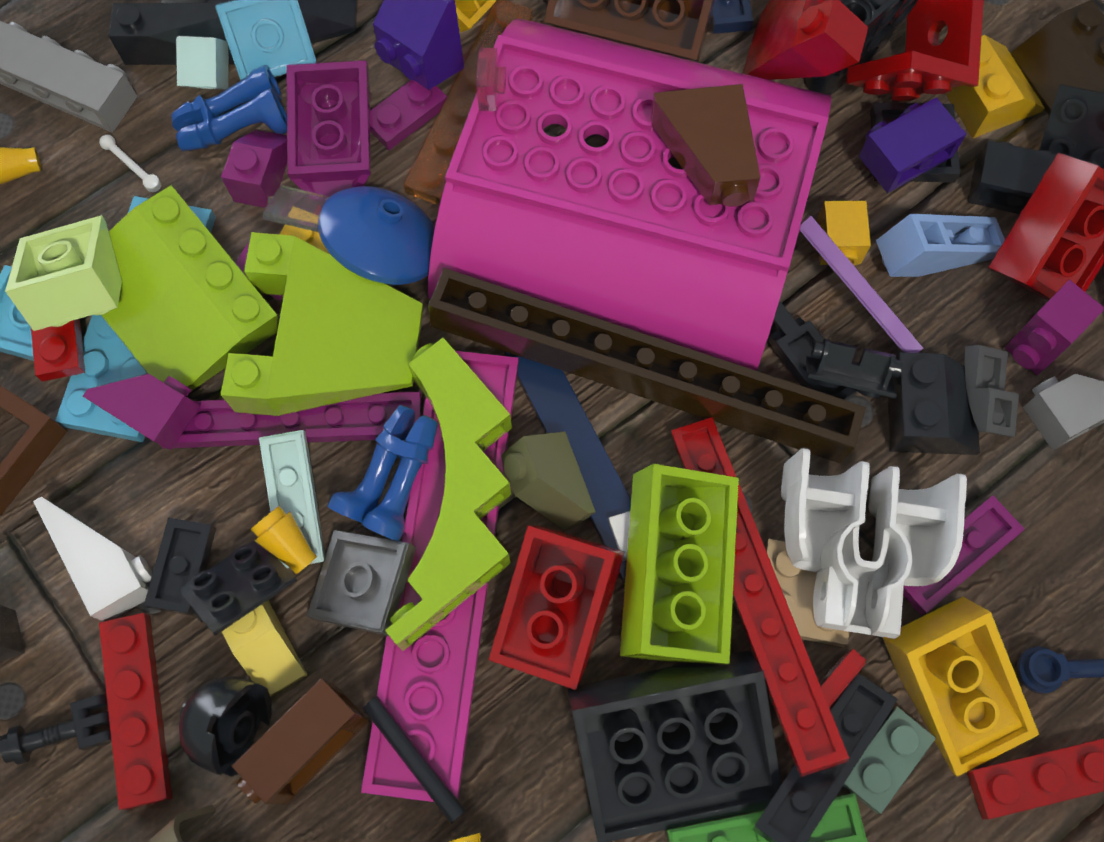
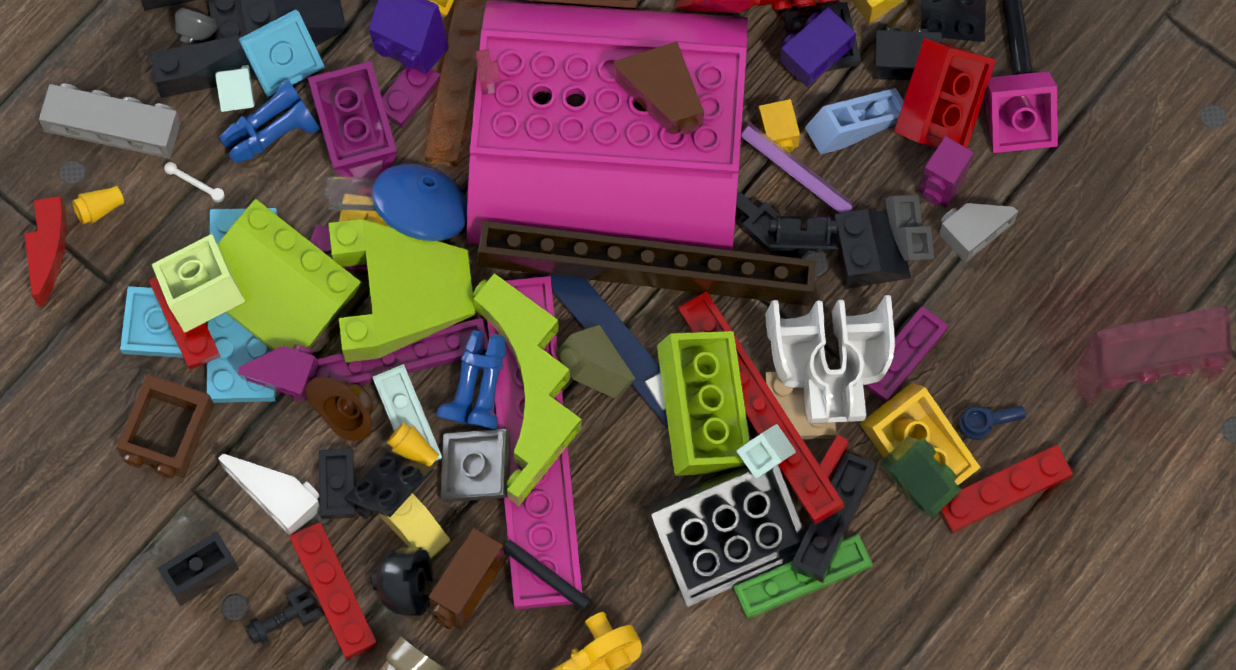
camera: 15 degrees left, 0 degrees up
magenta slope [221,130,287,209] -> none
red slope [488,526,625,690] -> none
sand green plate [843,707,936,814] -> none
none -> reddish brown piece [305,377,373,441]
none -> light aqua panel [737,424,796,479]
none -> clear green brick [879,436,962,518]

